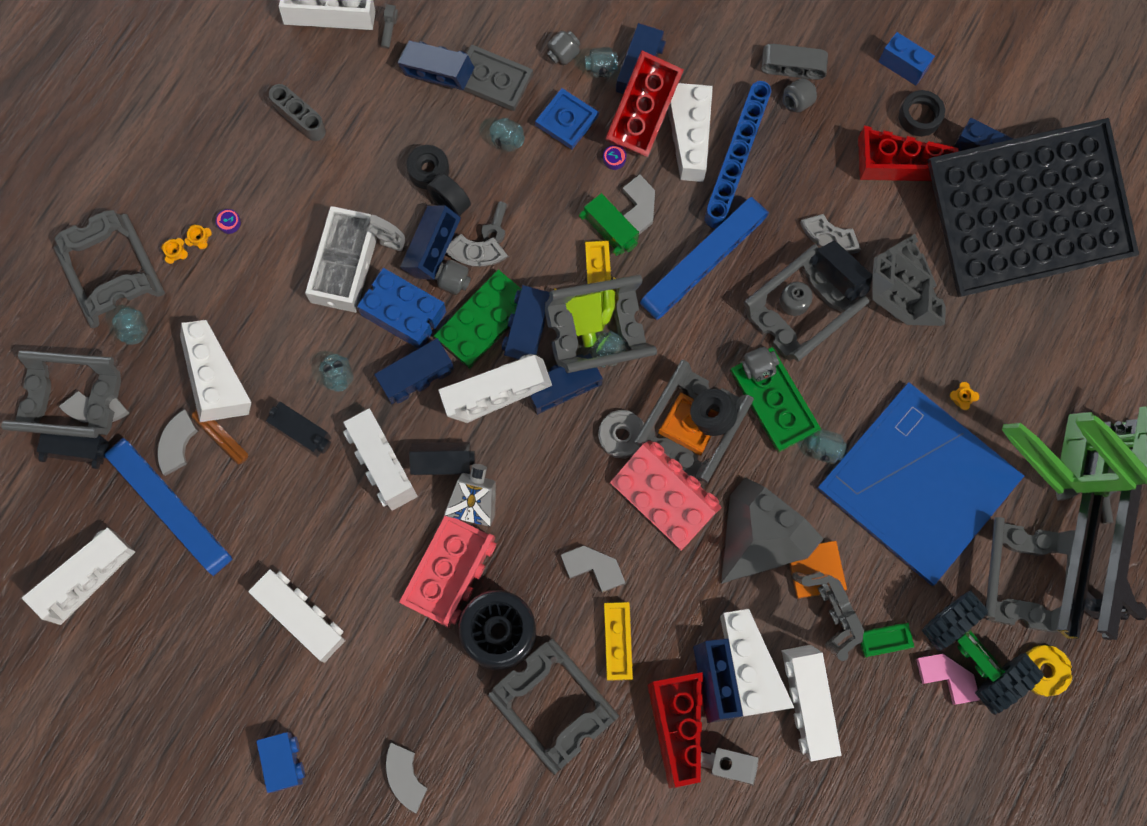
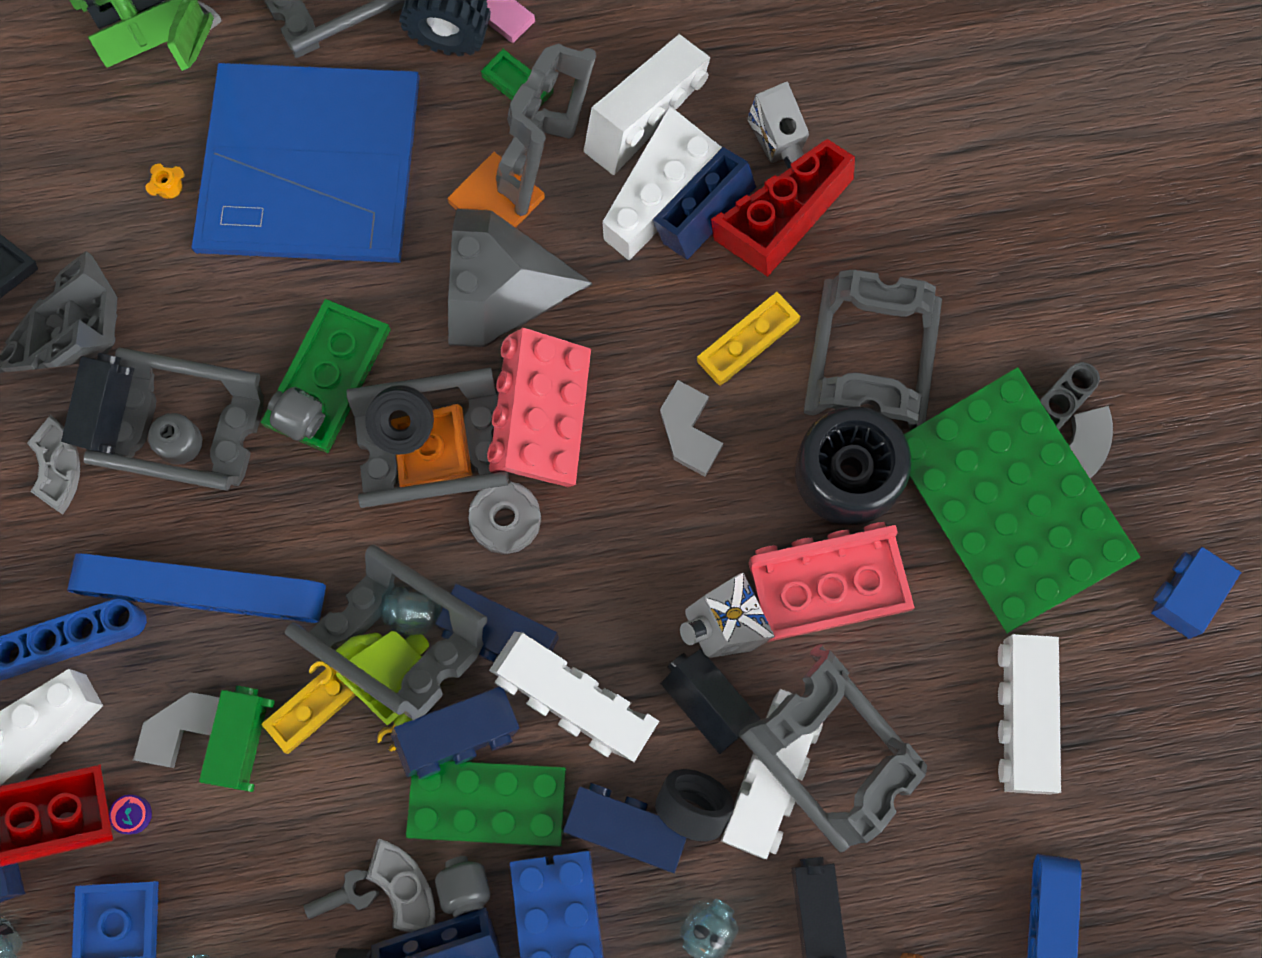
camera: 125 degrees left, 0 degrees up
clear light blue head [808,429,847,464] -> none
none -> black tyre [655,769,734,842]
none -> dark grey piece [739,644,927,853]
none -> green plate [904,367,1141,633]
none -> dark grey beam [1040,362,1100,430]

